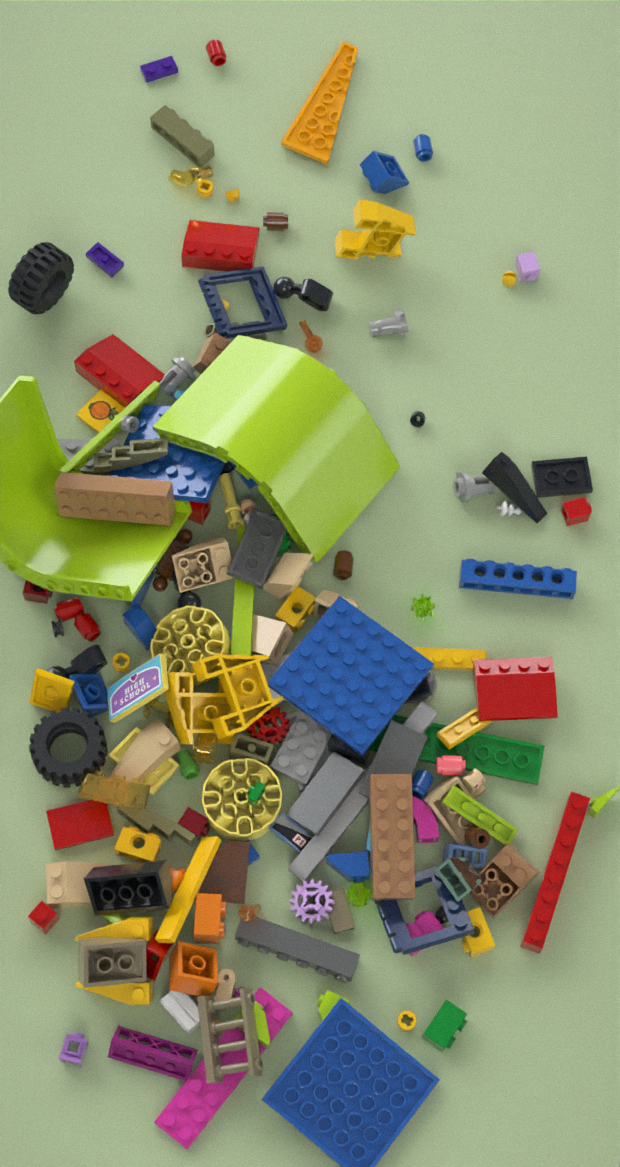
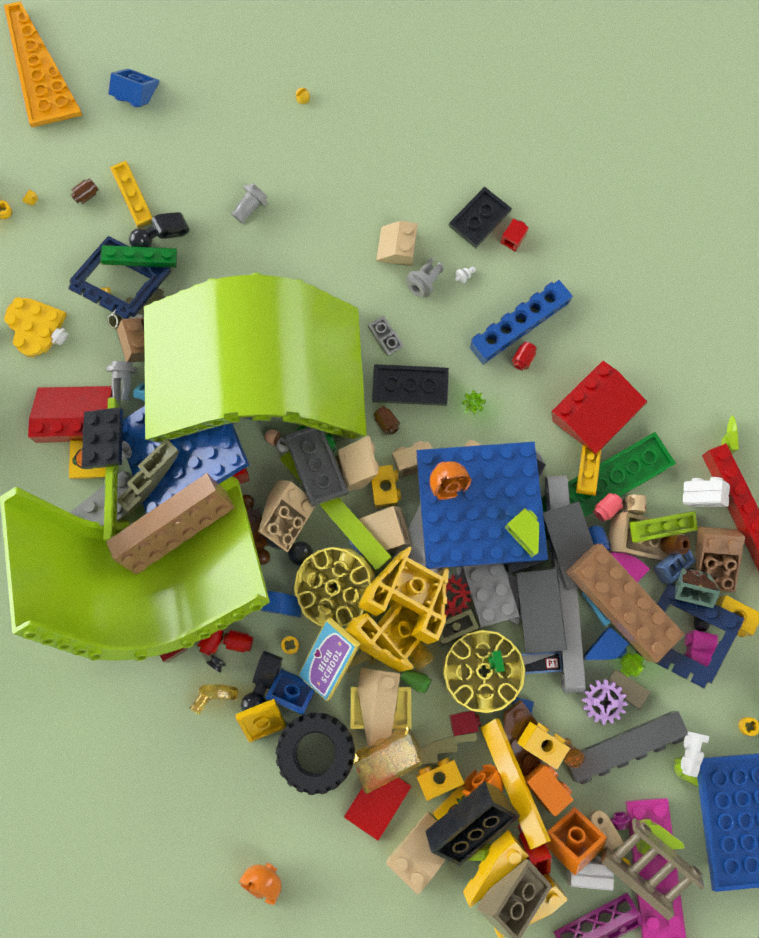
camera: 40 degrees left, 10 degrees up
red brick [28,900,59,934] -> none
red slope [181,220,260,272] -> none
light yellow pin [219,473,244,529] -> none
clear orange plate [299,320,323,353] -> none
yellow wedge [335,200,416,259] -> none
black hinge [410,411,426,427] -> none
yellow plate [412,647,486,671] -> none
blue brick [413,134,433,162] -> none
black wedge [482,452,547,524] -> none
lavender brick [515,251,540,282] -> none
none -> yellow plate [4,297,67,358]
none -> white plate [51,328,69,345]
none -> black plate [82,407,124,470]
none -> green plate [101,245,177,268]
none -> yellow tile [110,161,153,228]
none -> clear yellow arm [189,684,238,715]
none -> light grey slope [368,316,404,356]
none -> black plate [372,364,449,406]
none -> tan slope [376,221,418,266]
none -> orange cylinder [429,461,472,500]
none -> lime slope [504,508,539,558]
none -> red brick [512,342,537,371]
none -> yellow brick [517,722,570,769]
none -> white wing [681,731,709,777]
none -> white brick [683,477,730,507]

